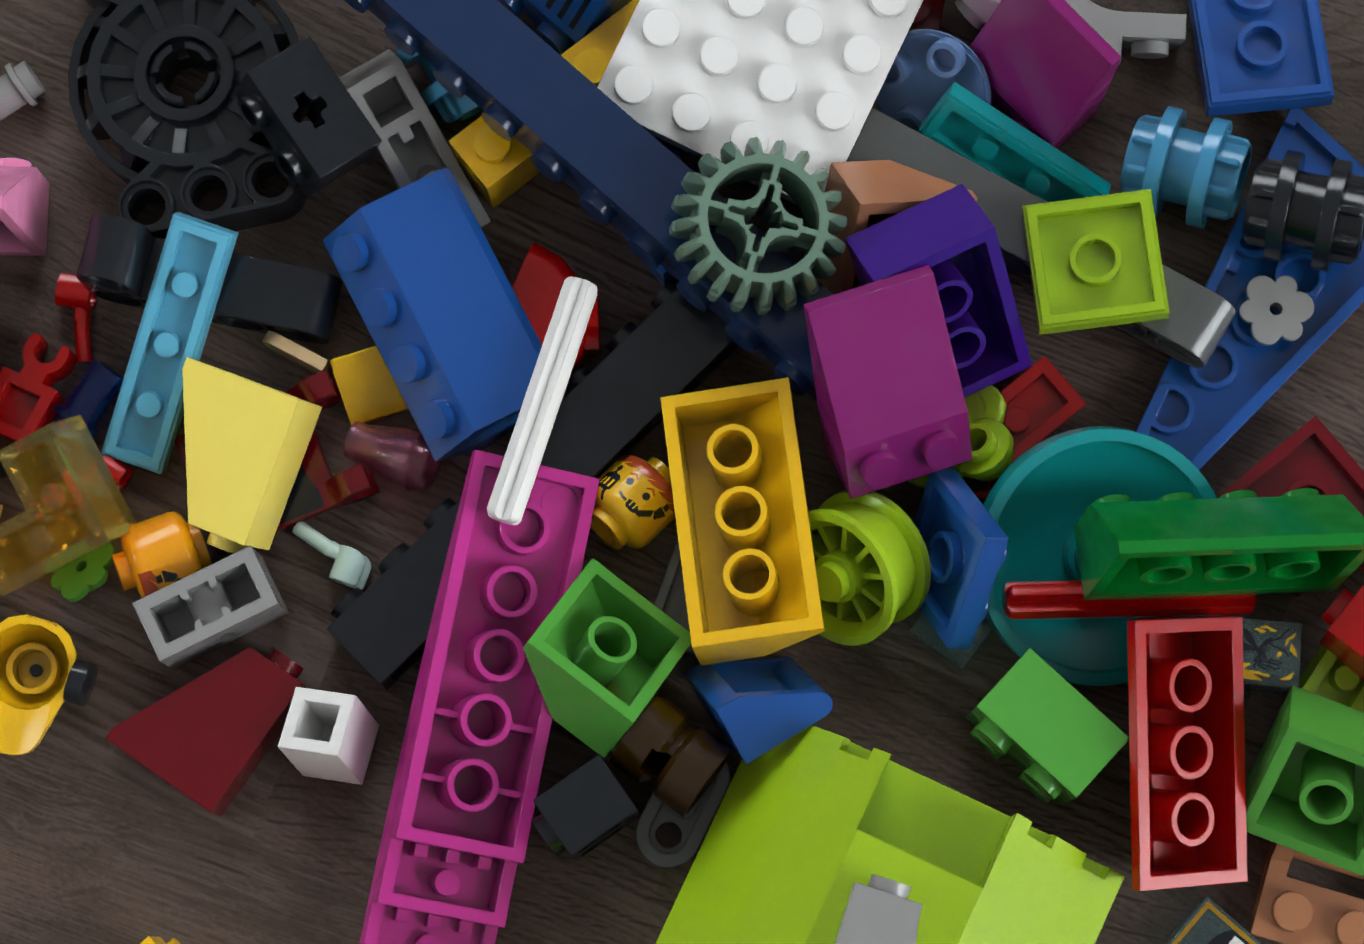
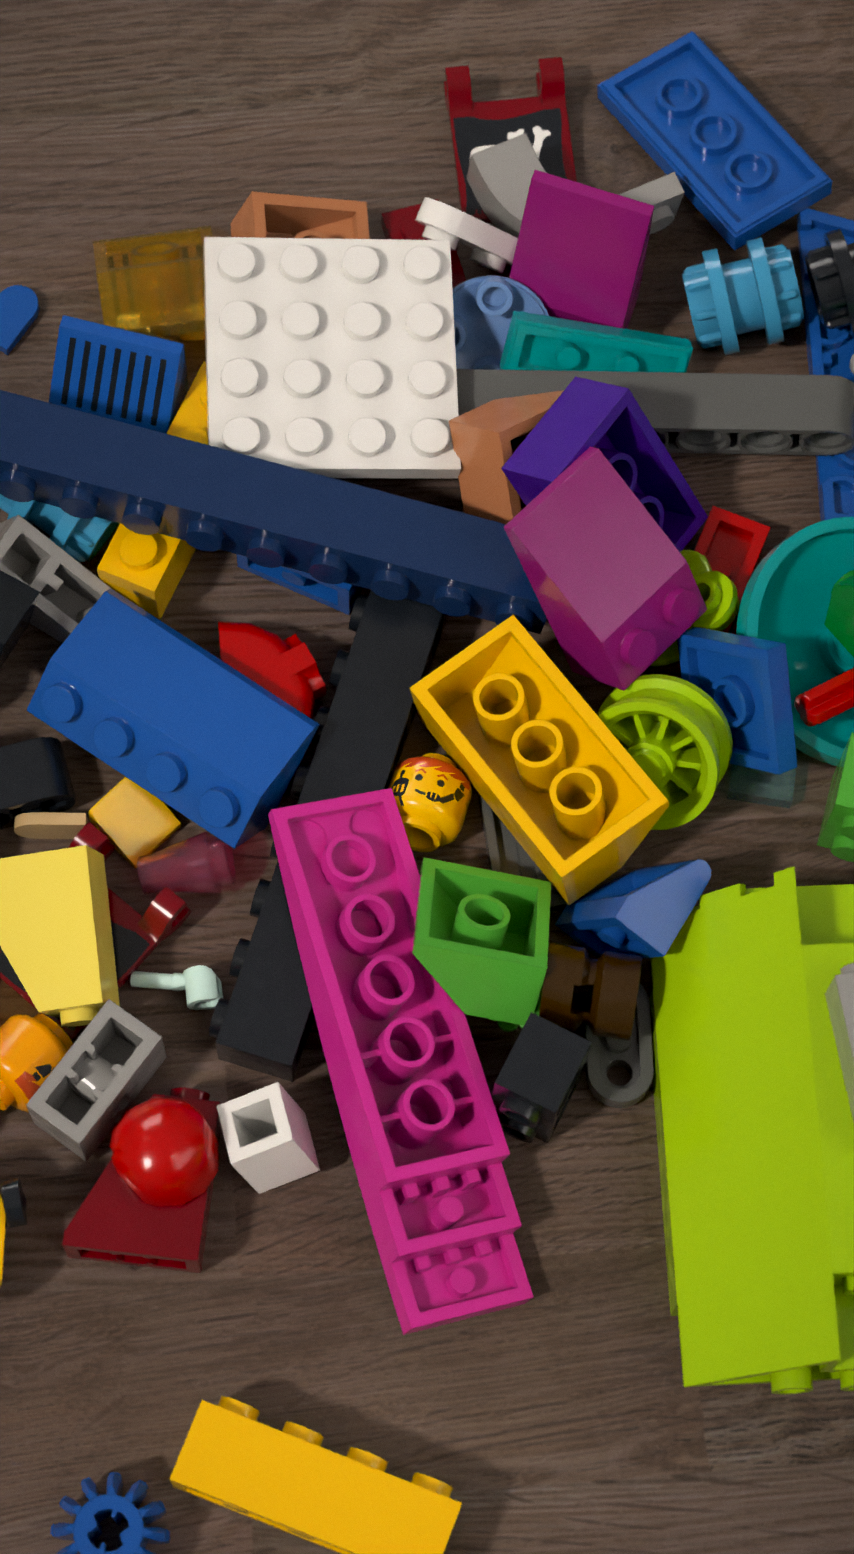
camera: 35 degrees left, 10 degrees down
white axle [487,276,598,525] -> none
sand green gear [669,136,847,315] -> none
lime tile [1021,189,1170,335] -> none
none -> red hair [110,1096,219,1206]

